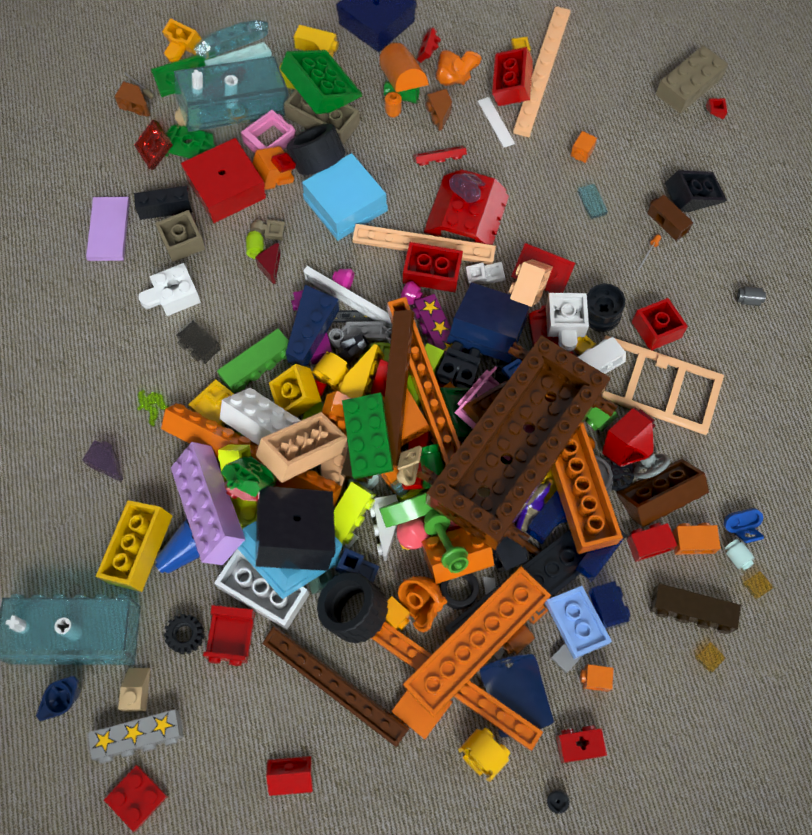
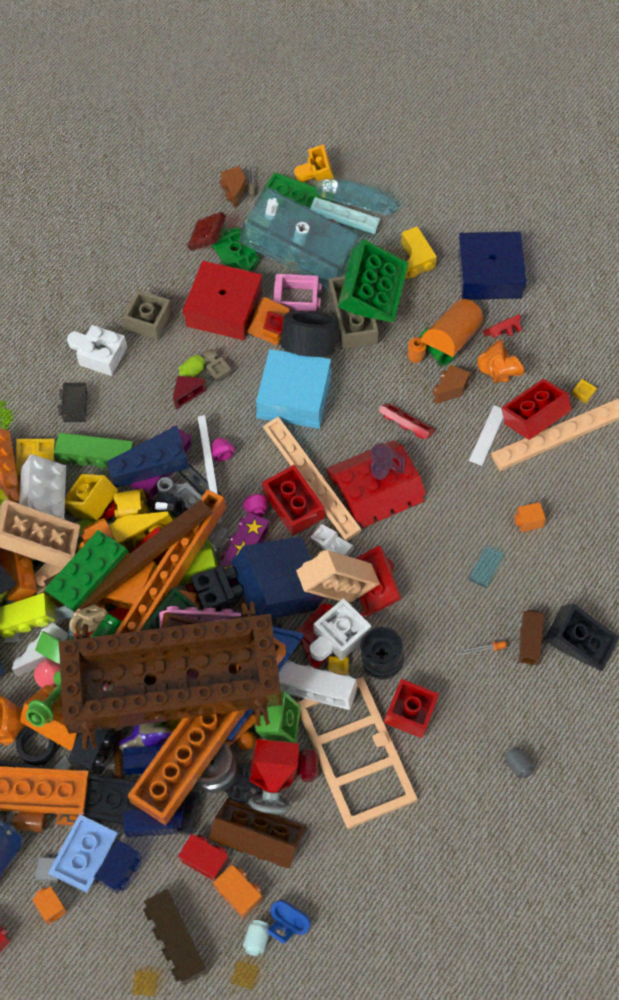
camera: 50 degrees right, 5 degrees down
lavender tile [86,197,130,261] -> none
black brick [134,186,193,220] -> none

